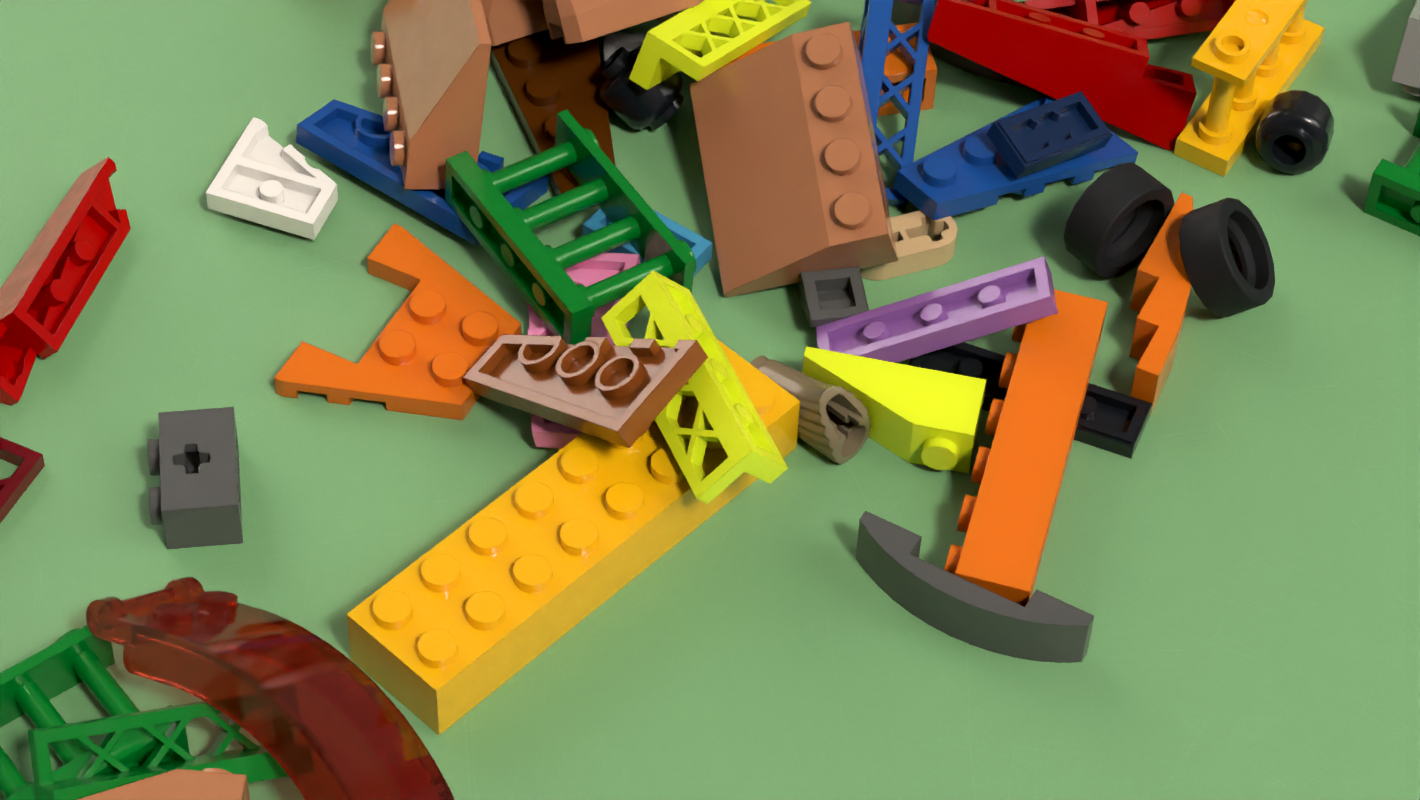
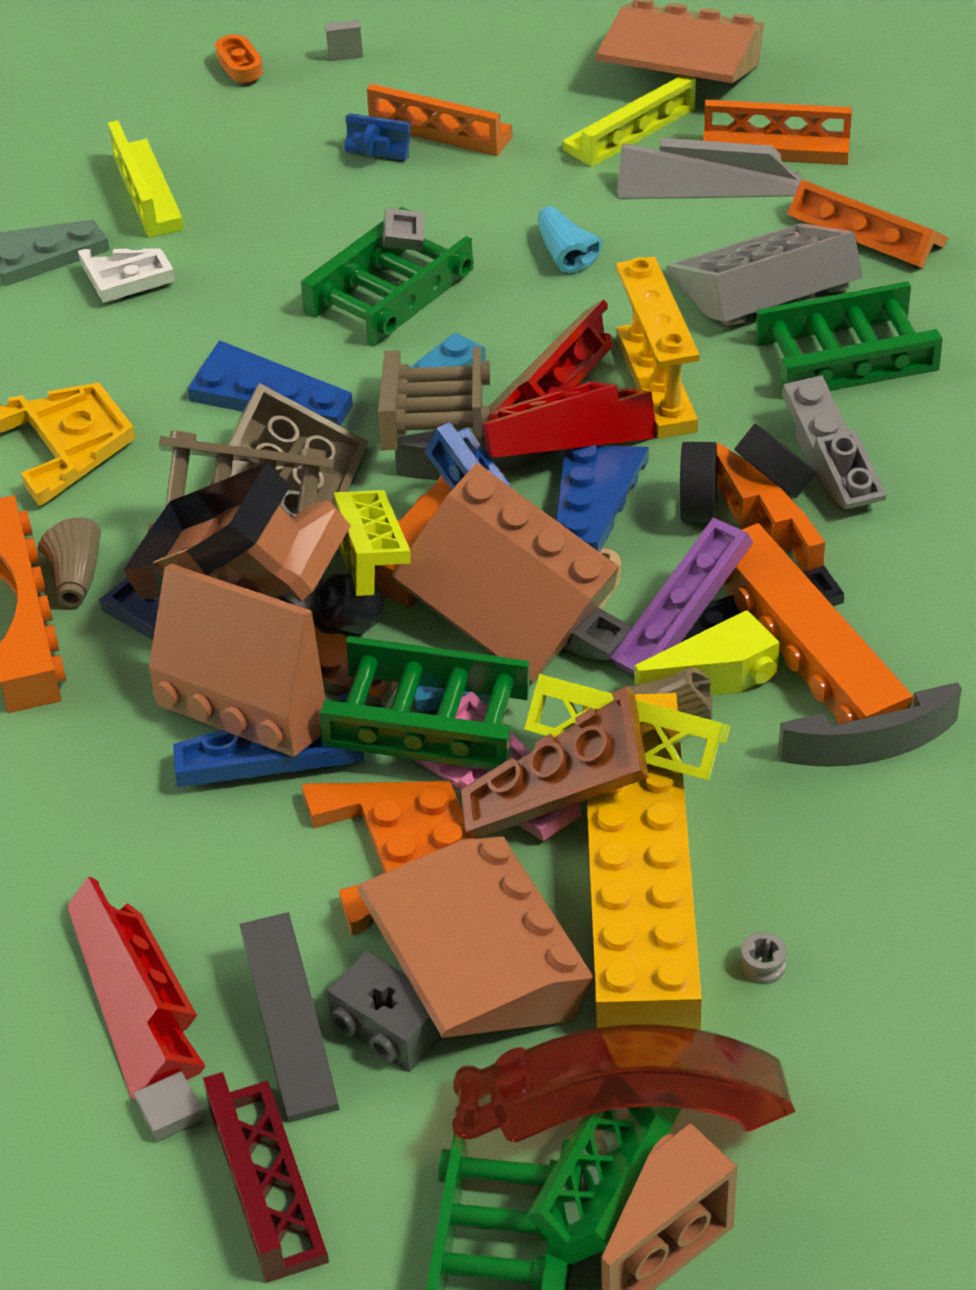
camera: 40 degrees left, 5 degrees down
white wing [206,117,338,240] -> none
dark blue plate [987,91,1113,179] -> none
black head [1255,90,1334,174] -> none
none -> dark grey slope [239,912,340,1123]
none -> nougat slope [357,837,594,1038]
none -> light grey bush [740,932,787,984]
none -> light grey slope [782,375,887,510]

